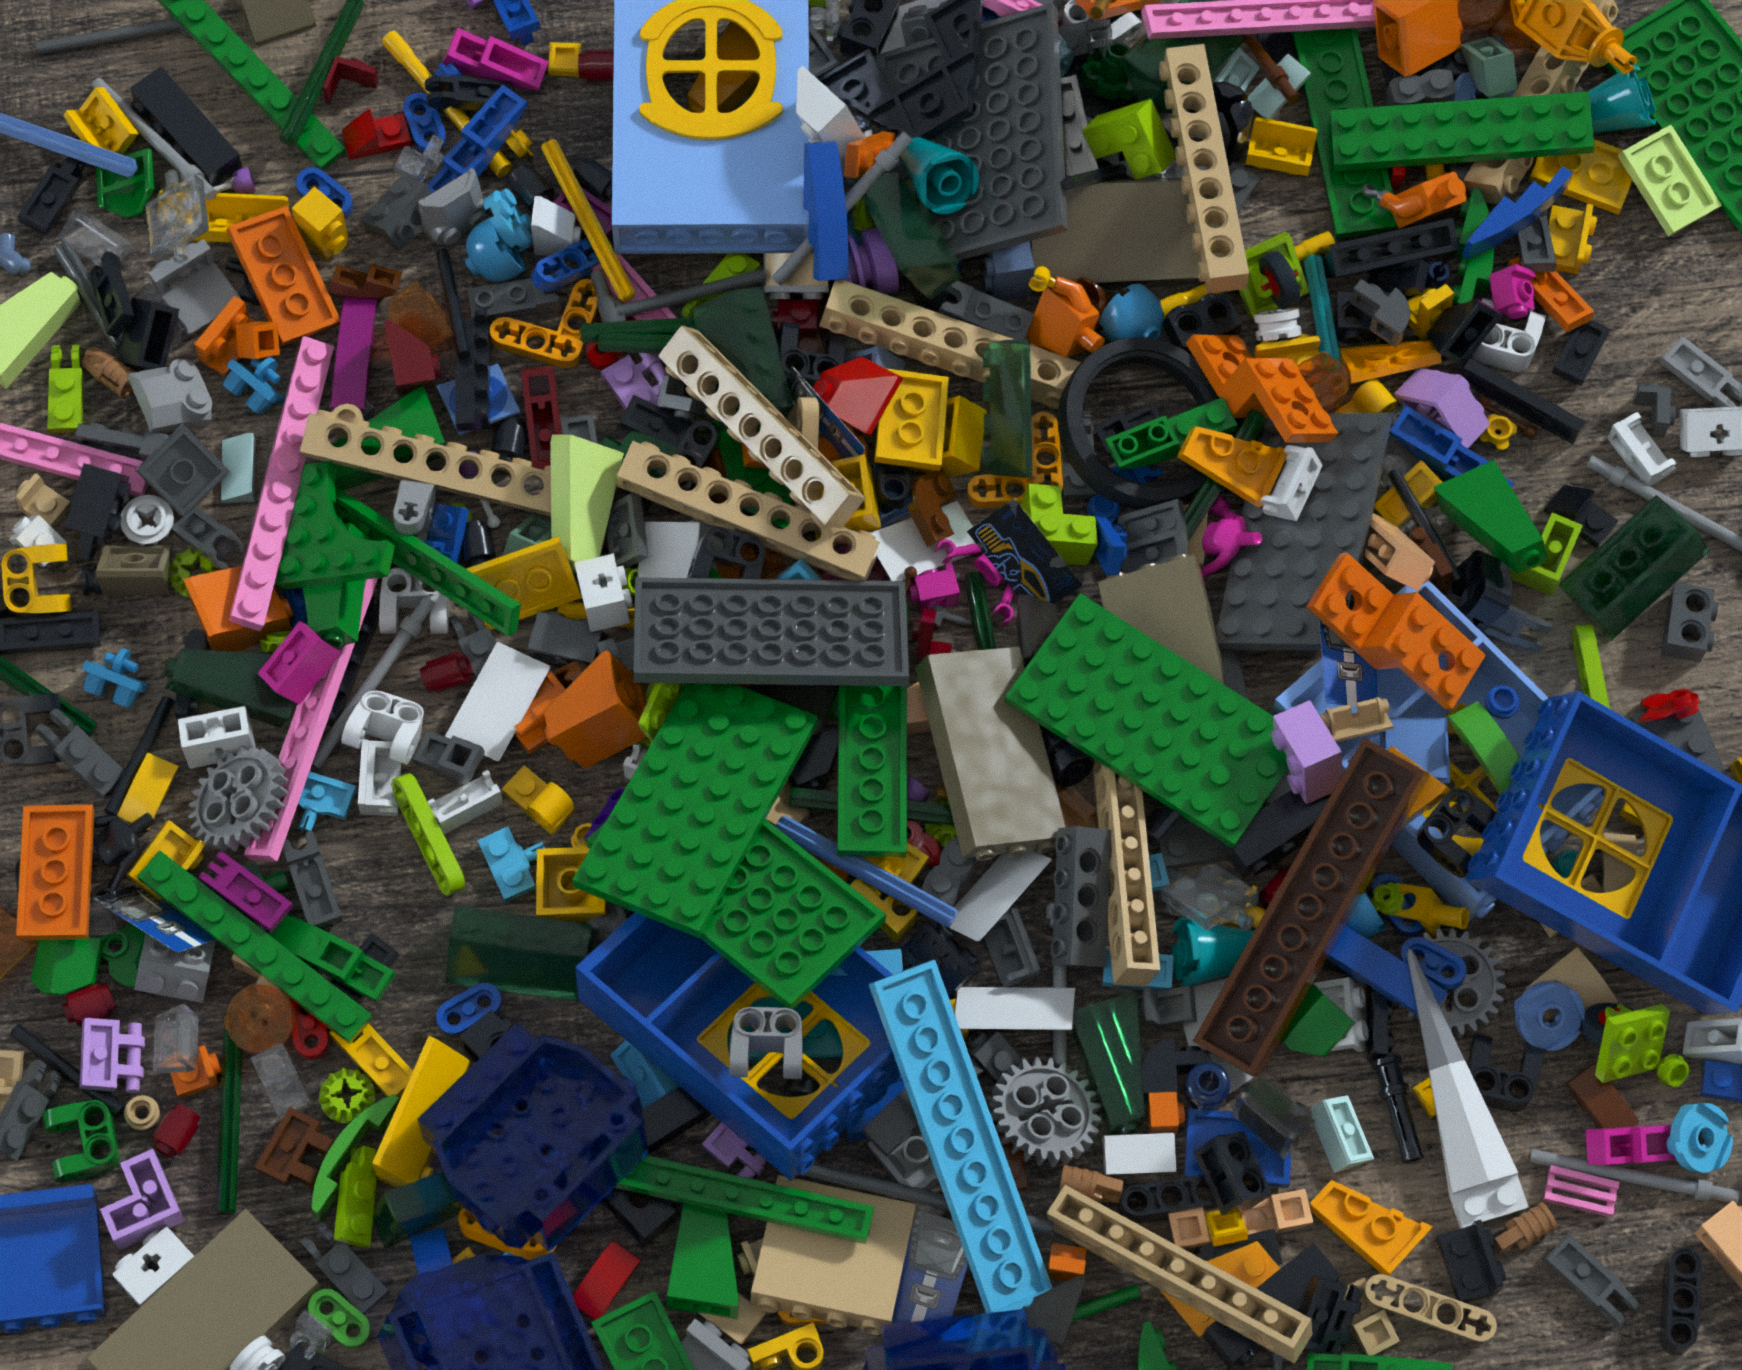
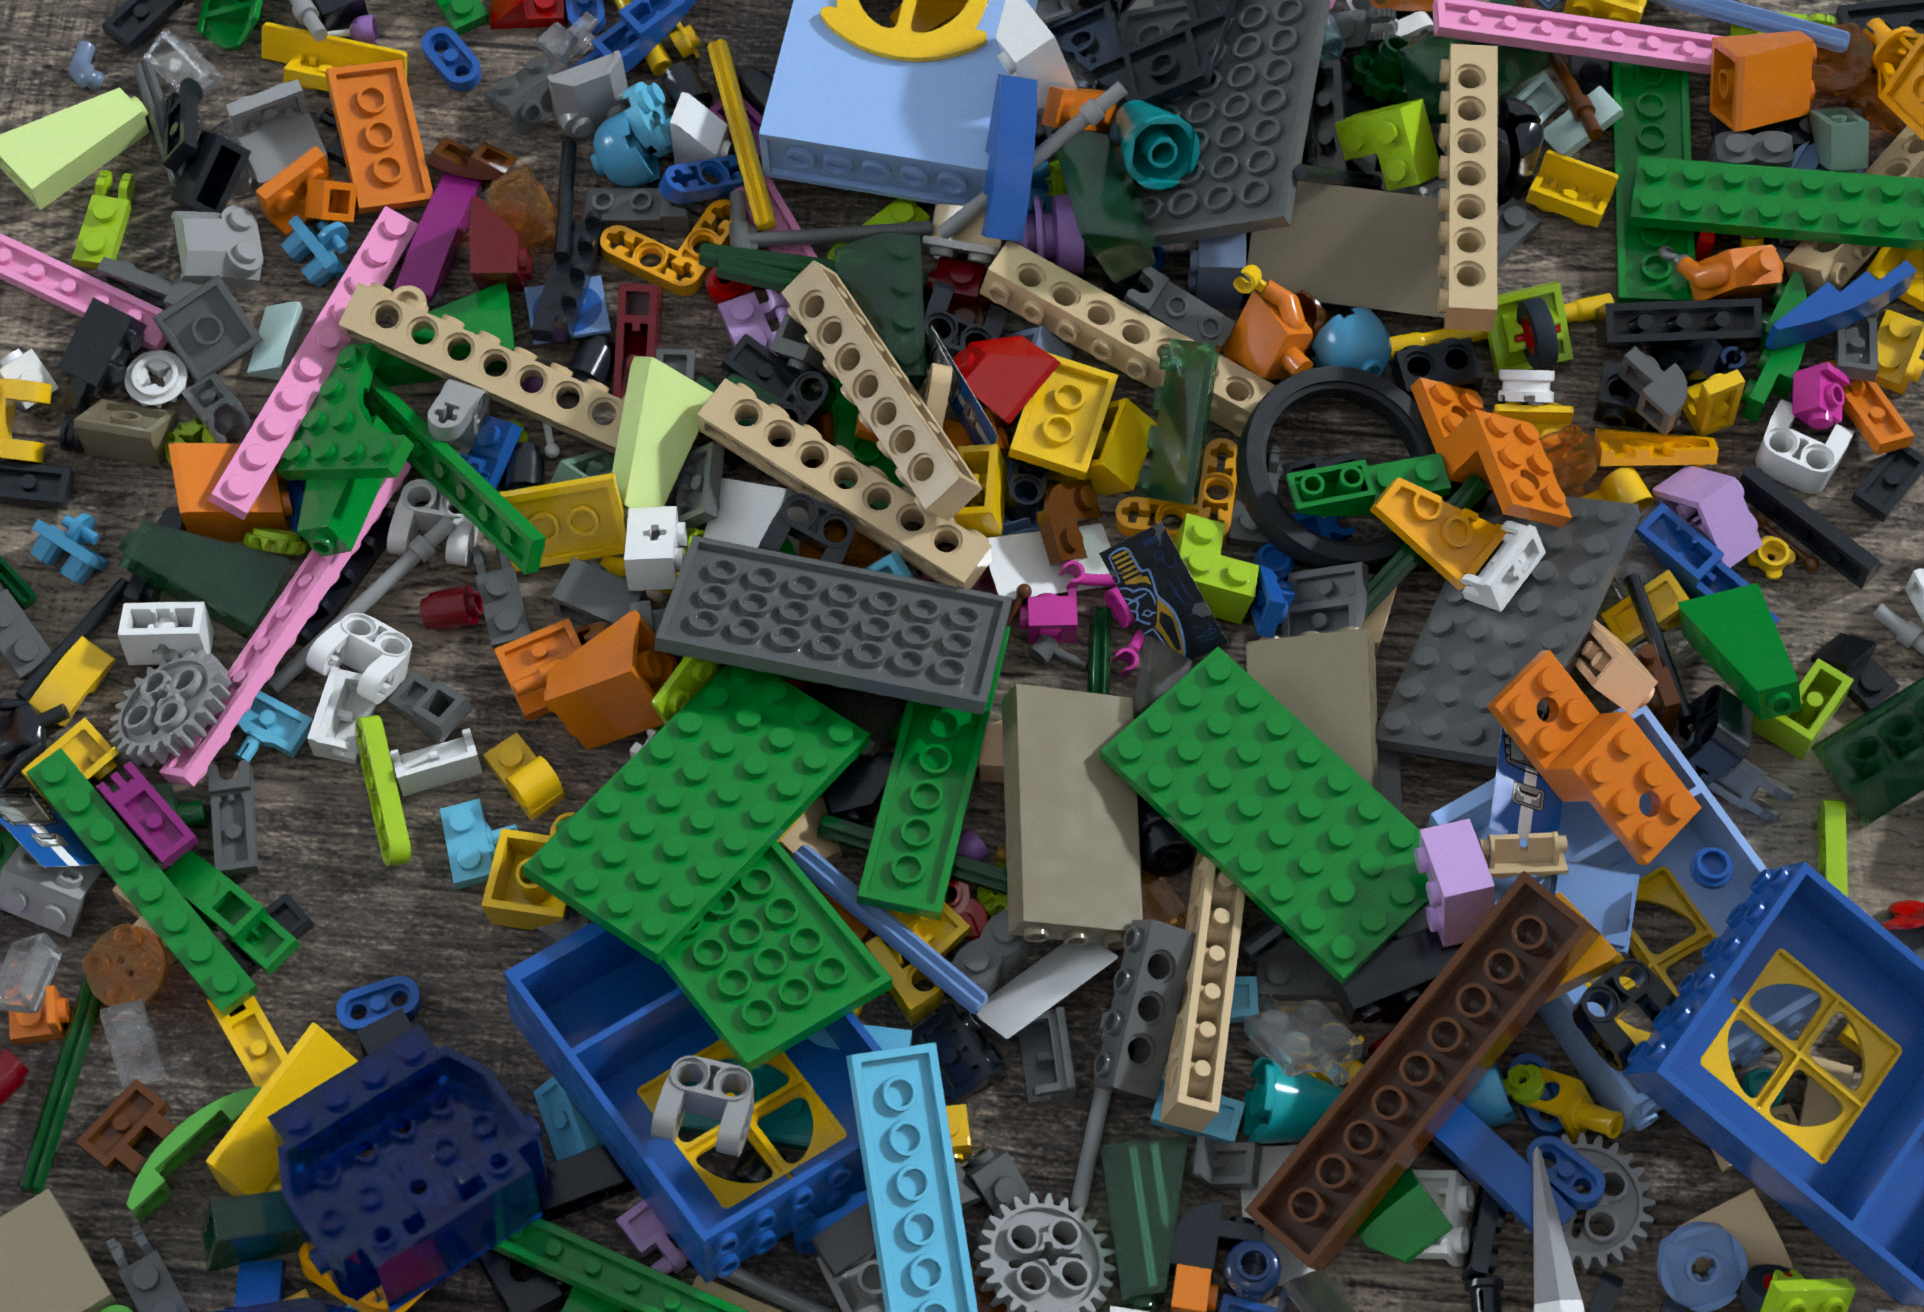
camera: 15 degrees right, 5 degrees down
tan bracket [15,473,71,529] -> none
medium nougat hinge [81,346,135,399] -> none
clear plate [145,170,209,264] -> none
dark pink panel [257,621,341,704] -> none
red plate [288,998,329,1060] -> none
yellow brick [292,186,349,261] -> none
lime gear [319,1068,375,1124] -> none
lime hinge [334,1146,377,1248] -> none
white sticker [445,642,550,761] -> none
clear green slope [446,905,593,1002] -> none
dark red bracket [912,608,952,659] -> none
white sticker [955,987,1075,1030] -> none
dark pink piece [1201,494,1262,578] -> none
teal axle [1304,254,1342,375] -> none
black slope [1426,299,1503,366] -> none
bright green slope [1448,701,1520,795] -> none

